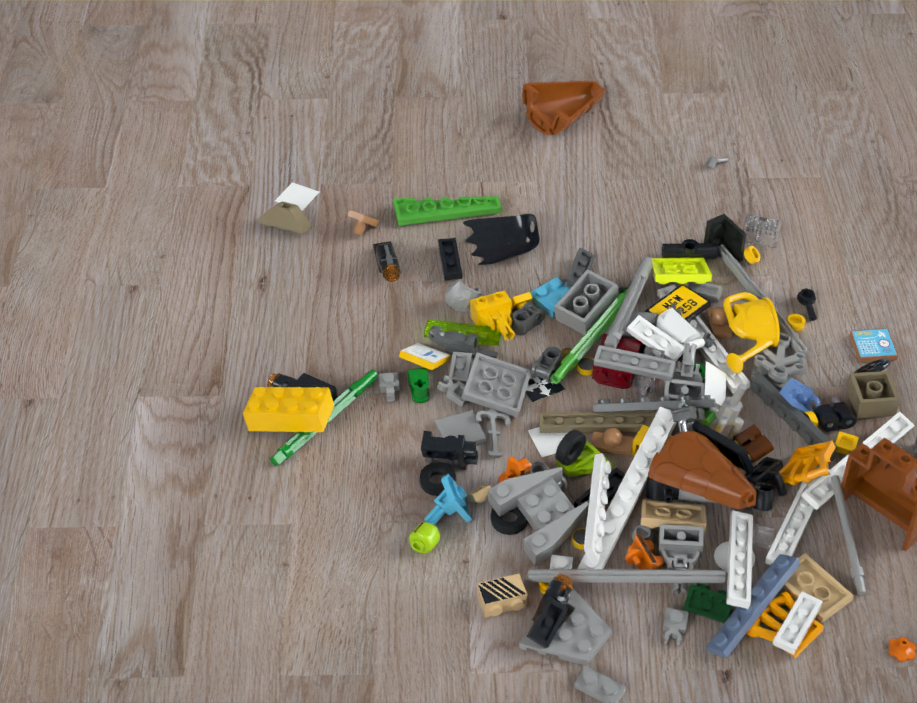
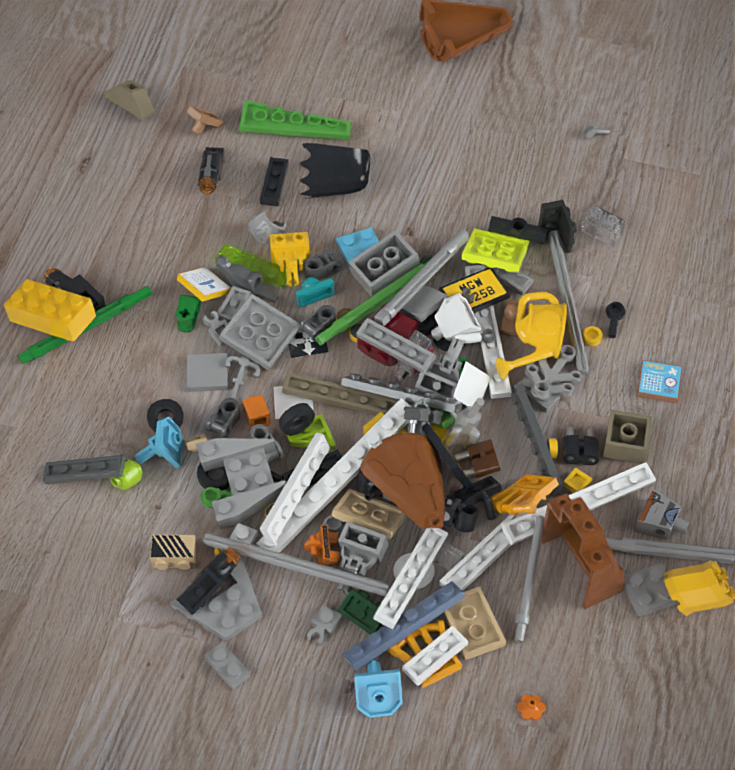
camera: 15 degrees right, 10 degrees up
white sticker [275,182,319,211] -> none
light grey plate [378,372,400,402] -> none
black hips [421,431,478,470] -> none
orange hips [498,456,531,483] -> none
yellow plate [512,292,532,310] -> none
dark grey plate [564,247,596,288] -> none
medium nougat tile [591,428,634,457] -> none
white plate [626,315,684,361] -> none
yellow tile [744,246,760,265] -> none
medium blue hinge [779,378,821,412] -> none
black piece [854,358,890,373] -> none
none -> dark grey tile [43,455,126,484]
none -> bright green plate [201,487,233,508]
none -> dark grey piece [206,398,240,438]
none -> orange brick [242,394,271,429]
none -> teal tile [296,277,335,308]
none -> medium azure piece [354,660,402,718]

